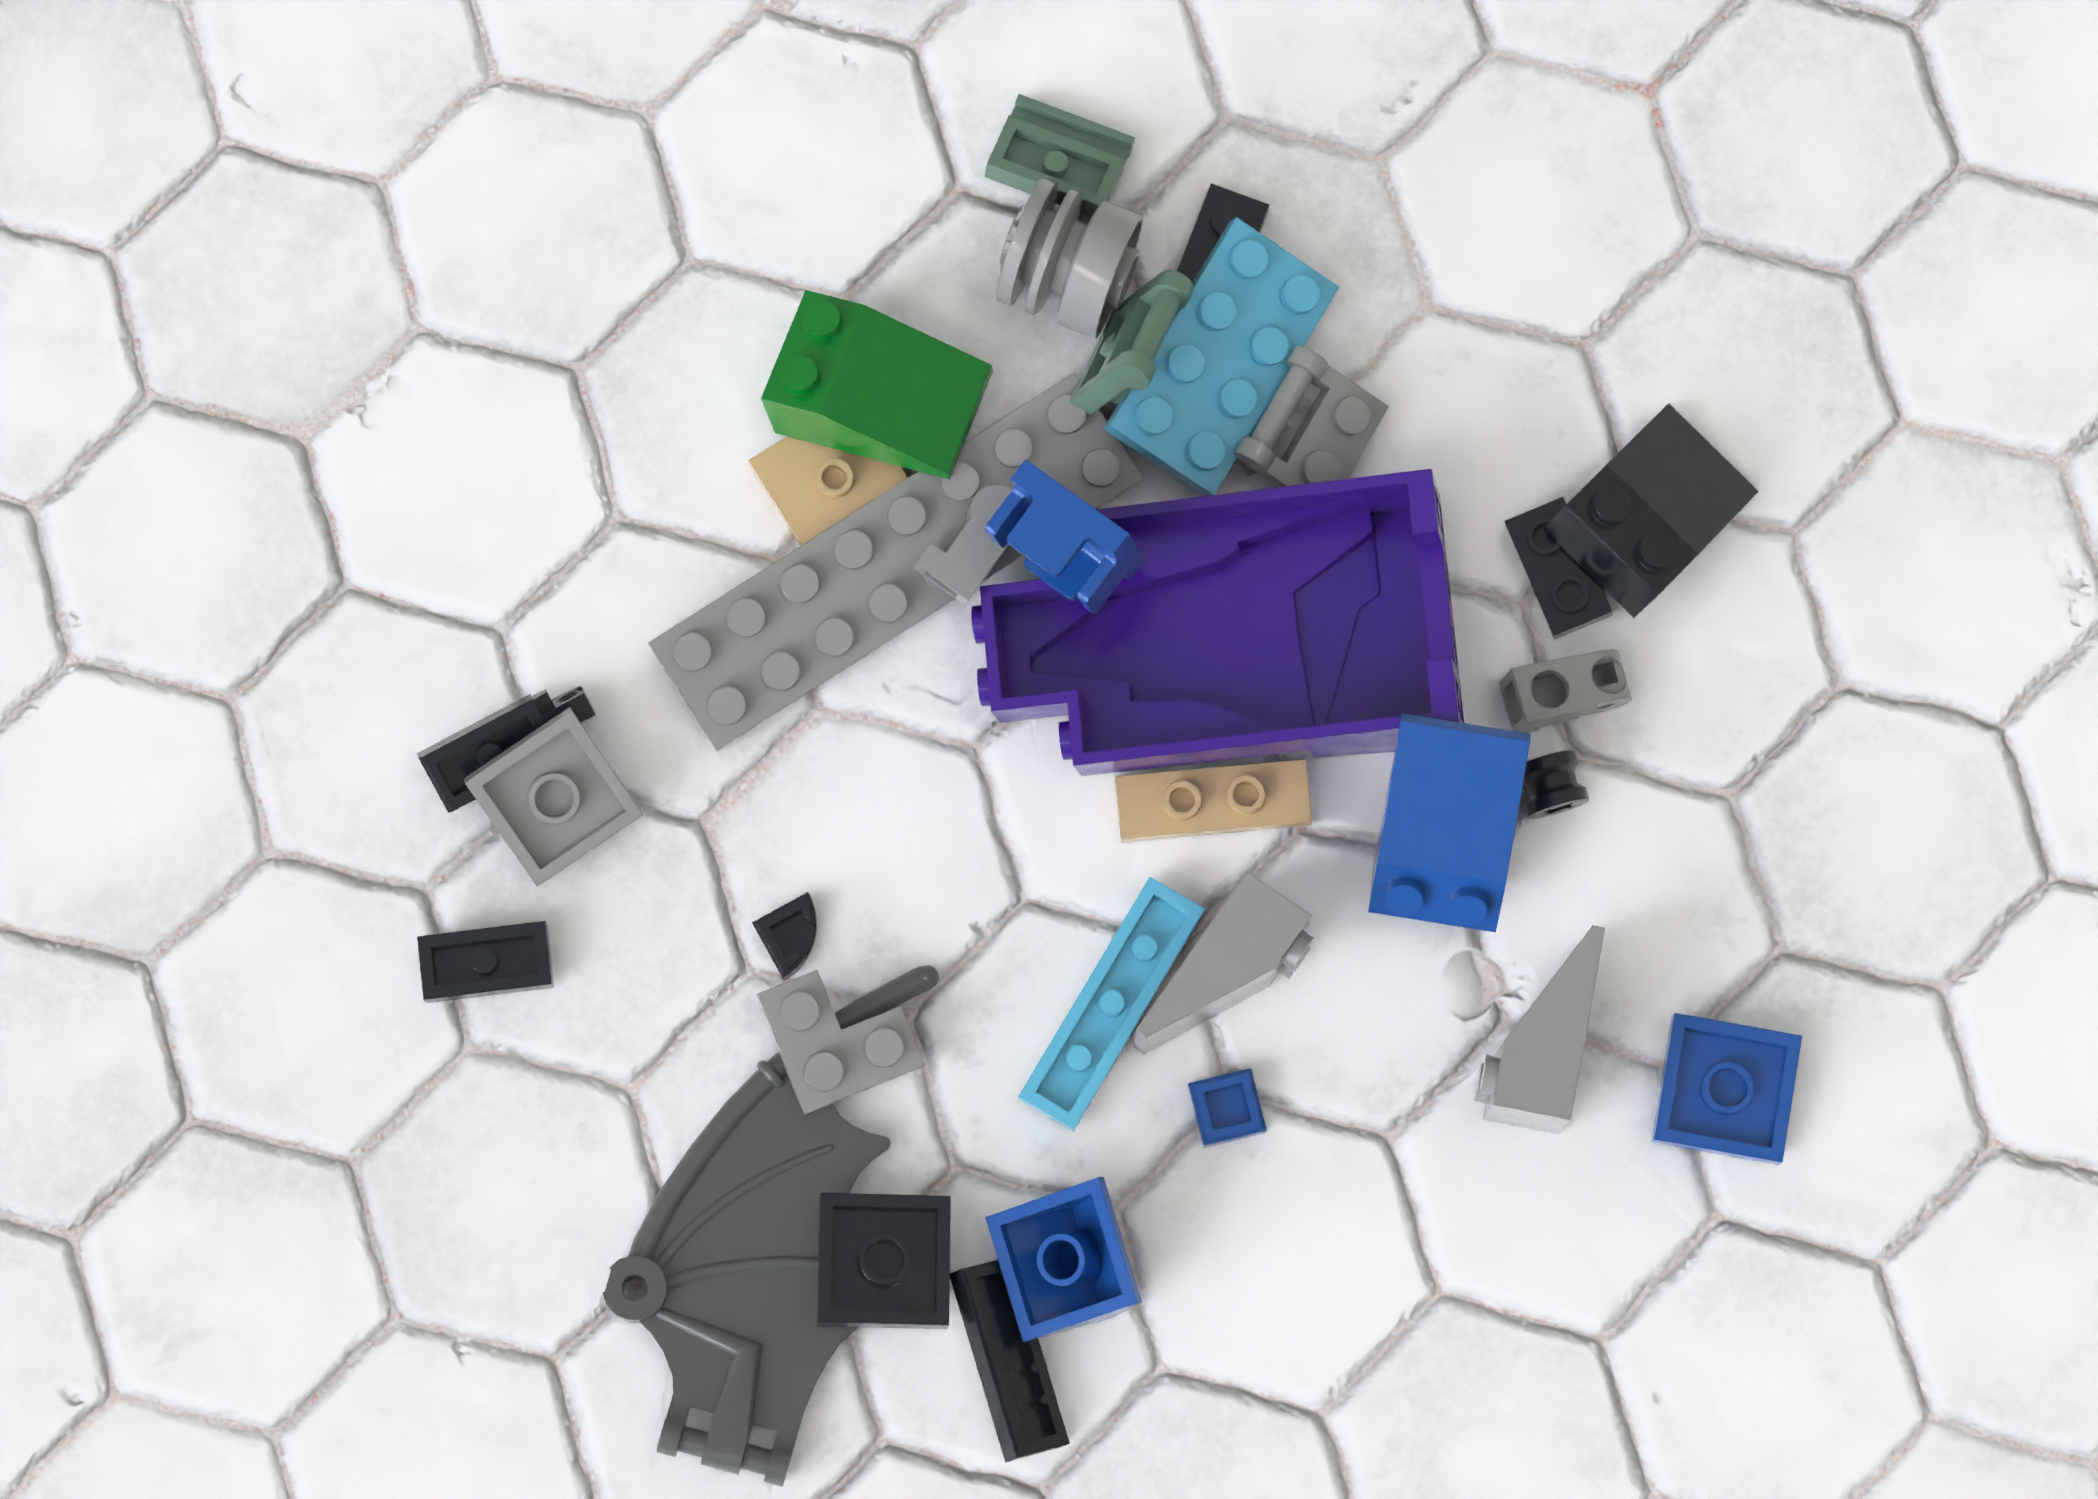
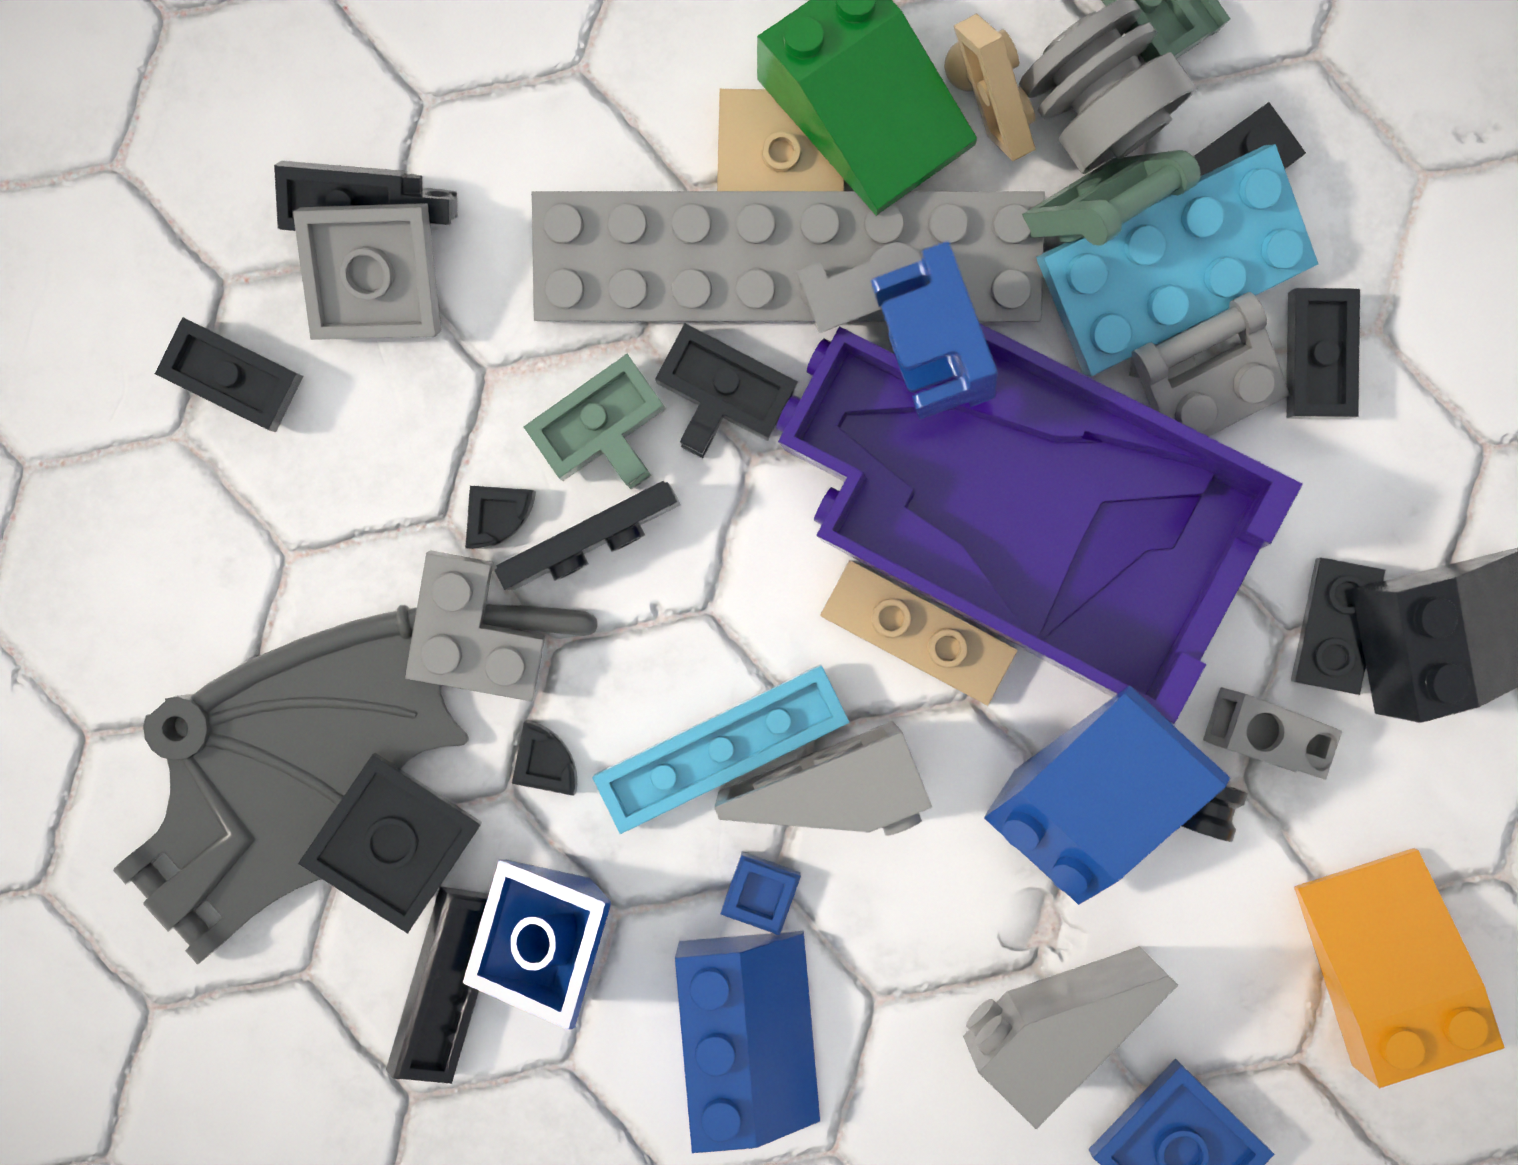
camera: 30 degrees right, 10 degrees up
none -> black plate [494,481,681,590]
none -> black tile [512,720,577,796]
none -> sand green plate [523,354,666,490]
none -> black plate [655,323,798,459]
none -> blue slope [675,931,820,1154]
none -> tan plate [944,14,1036,161]
none -> black plate [1286,288,1360,419]
none -> light orange slope [1294,848,1505,1088]

